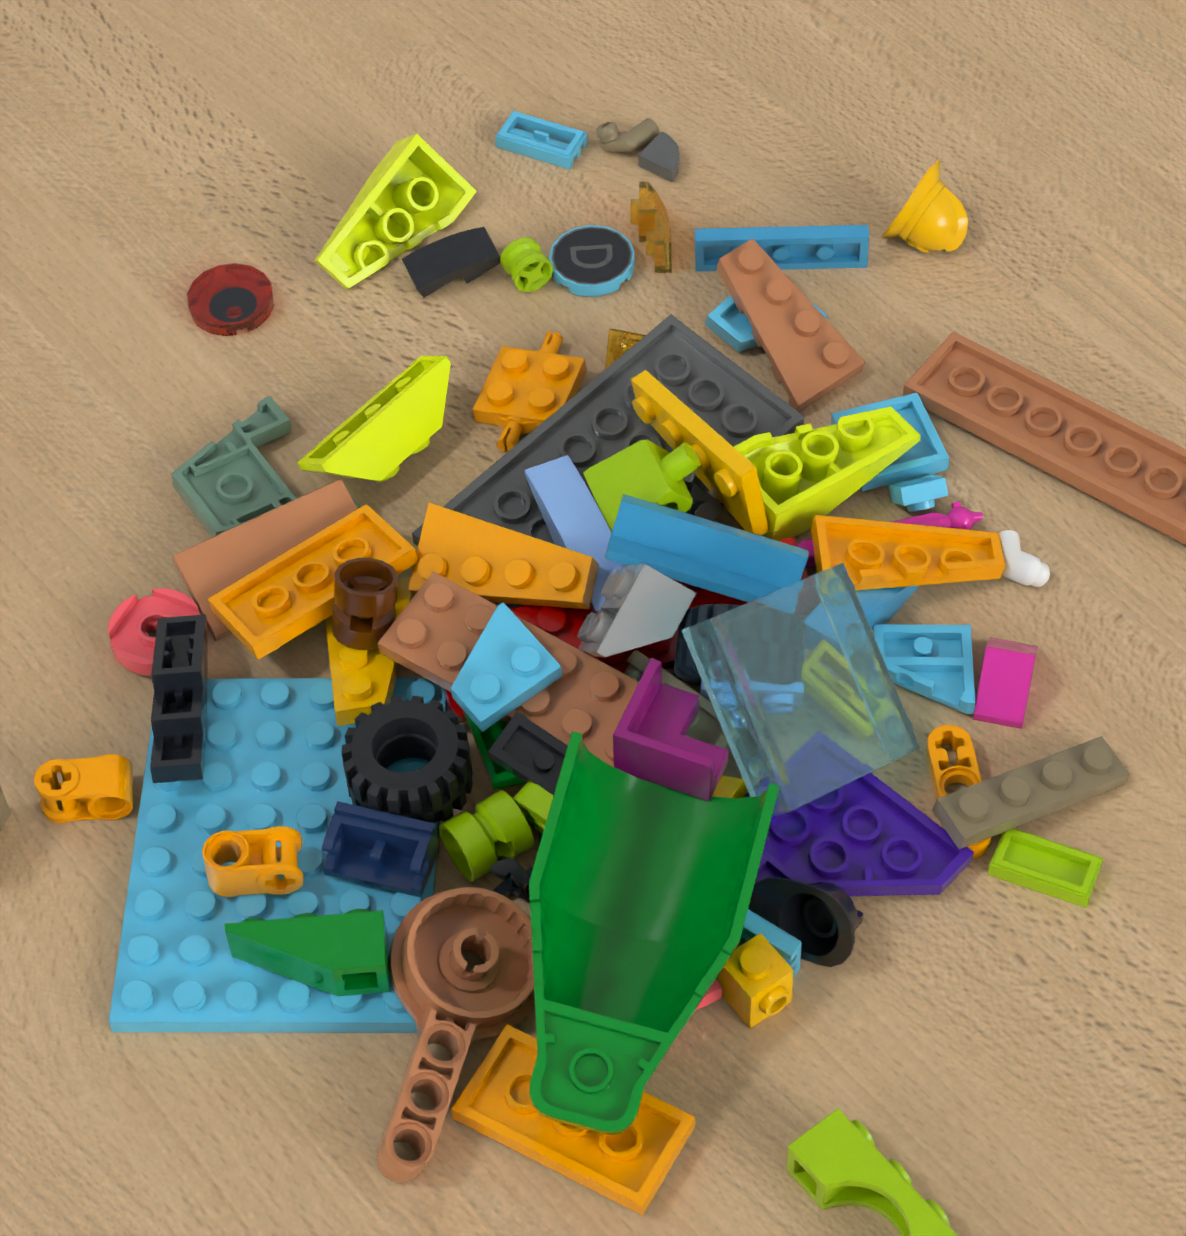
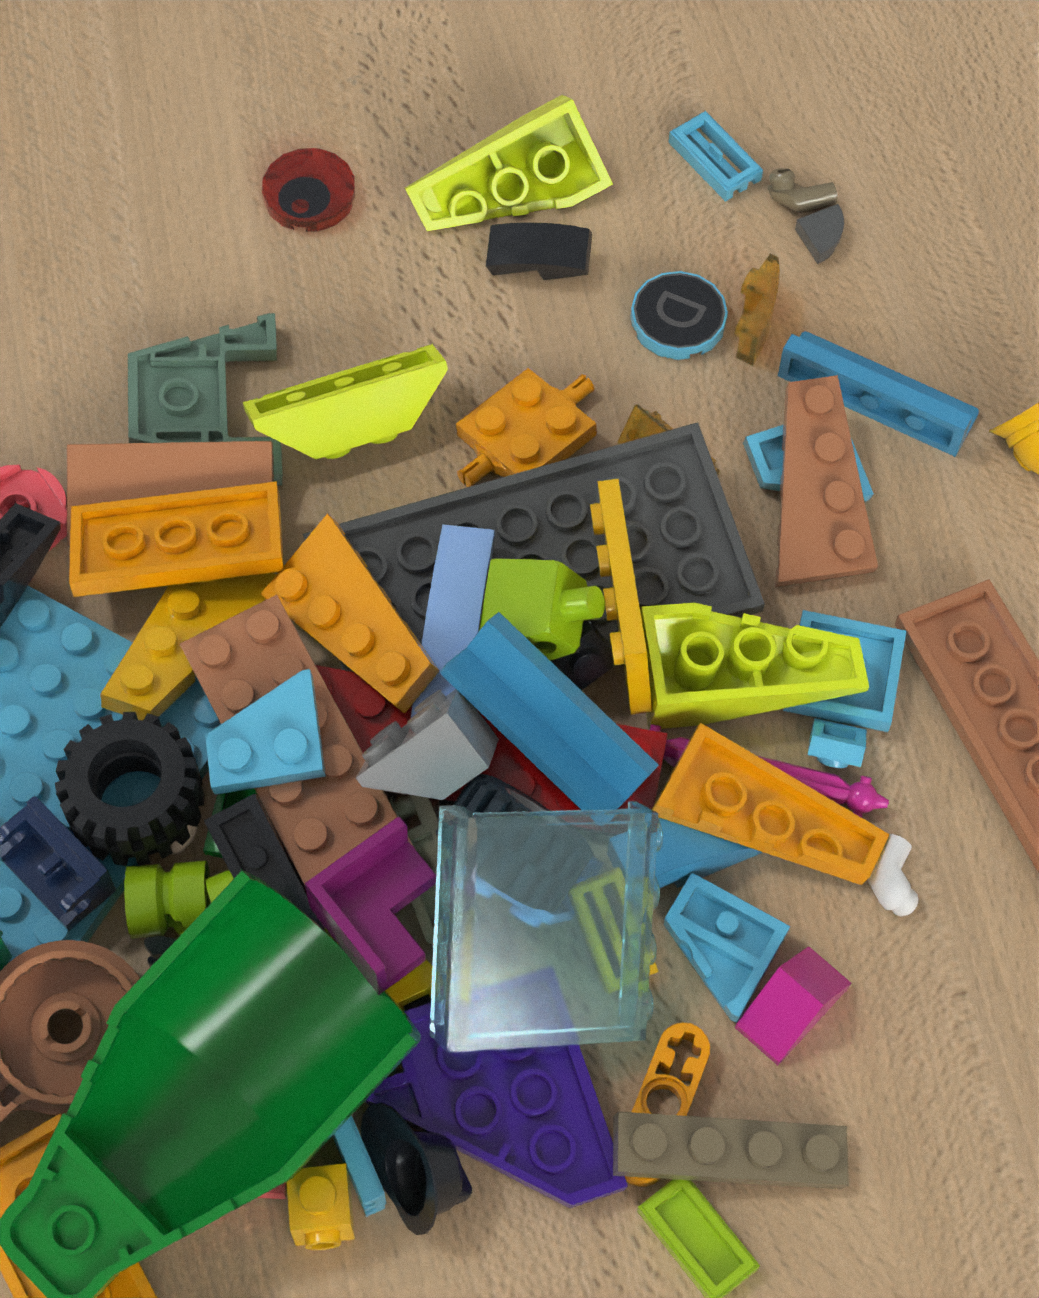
camera: 25 degrees right, 10 degrees up
reddish brown wheel [332,558,398,650] -> none
lime wheel [500,237,553,292] -> none

